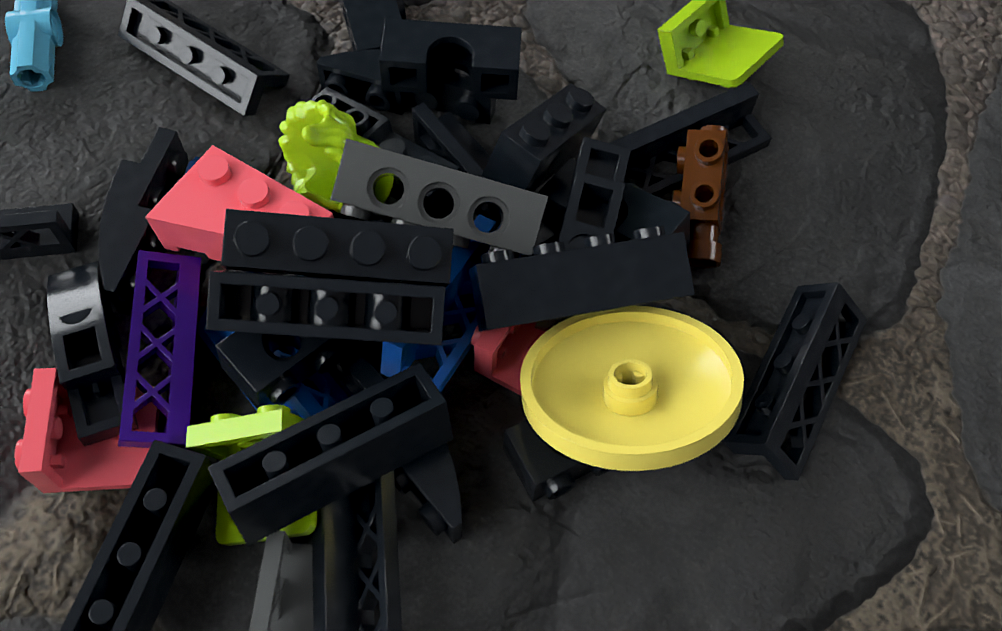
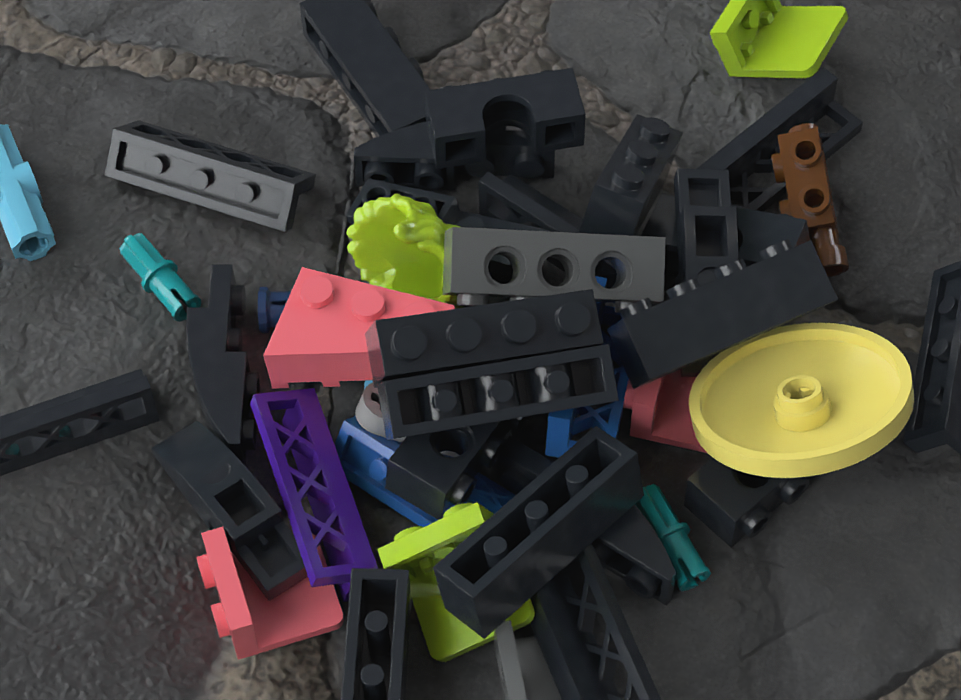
camera: 10 degrees left, 5 degrees down
none -> teal axle [119,233,202,322]
none -> teal axle [635,484,711,591]

